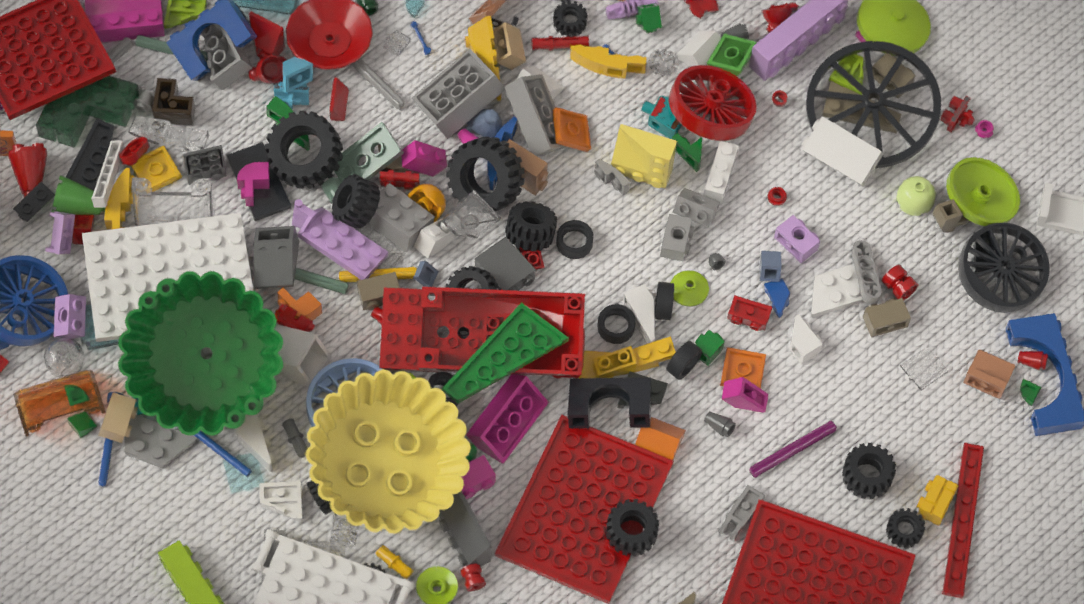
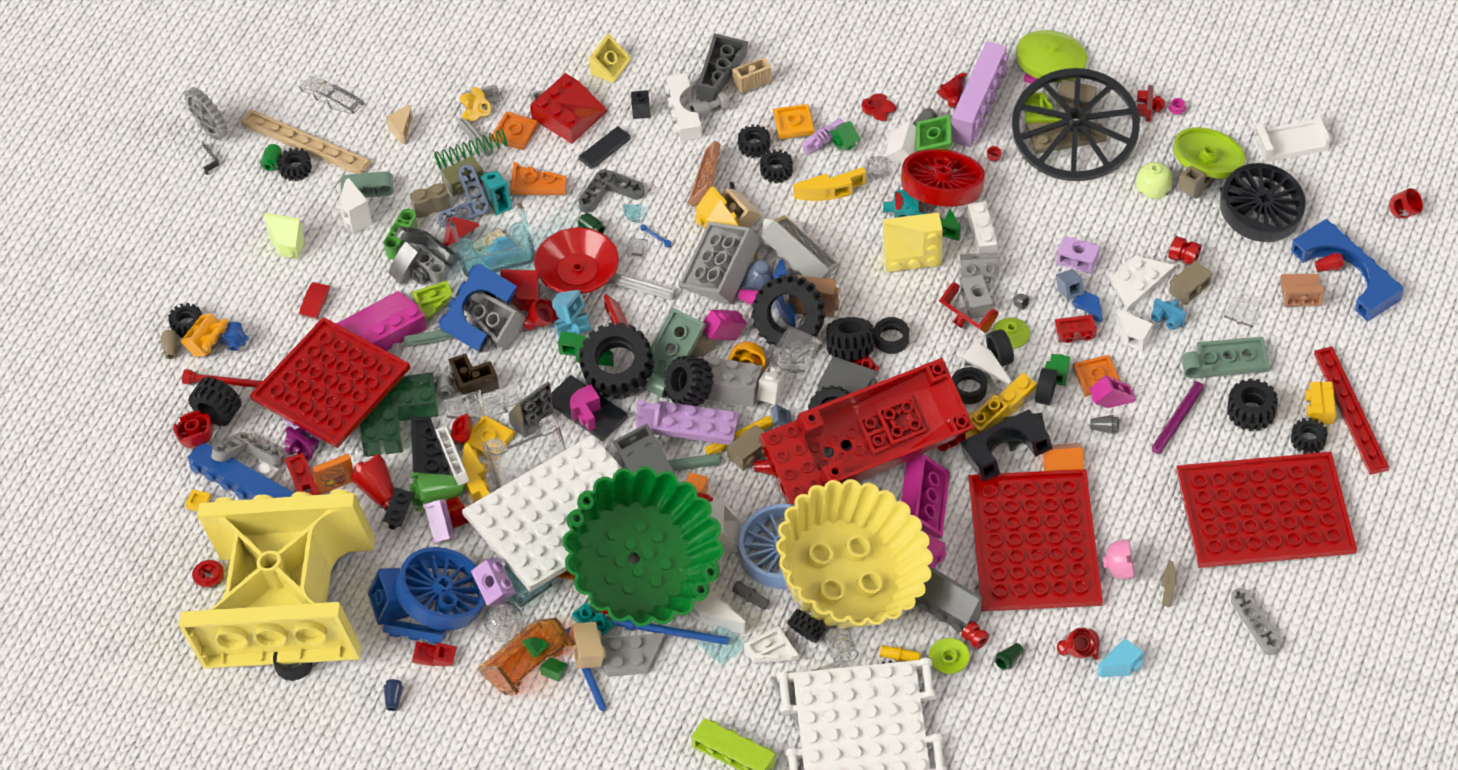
camera: 20 degrees left, 10 degrees down
red plate [380,170,420,190] -> none
green wing [442,302,569,404] -> none
red pin [531,36,589,51] -> none
orange tile [552,107,591,152] -> none
light grey slope [594,159,630,196] -> none
black tyre [606,499,659,557] -> none
light grey hinge [718,485,765,541] -> none
red plate [767,187,787,206] -> none
white panel [802,116,883,187] -> none
light grey beam [852,240,881,305] -> none
green tile [1020,379,1041,406] -> none
none -> red piece [939,282,999,334]
none -> bright pink cylinder [1103,539,1135,580]
none -> dark azure hips [1151,298,1187,330]
none -> sand green hinge [1181,337,1270,378]

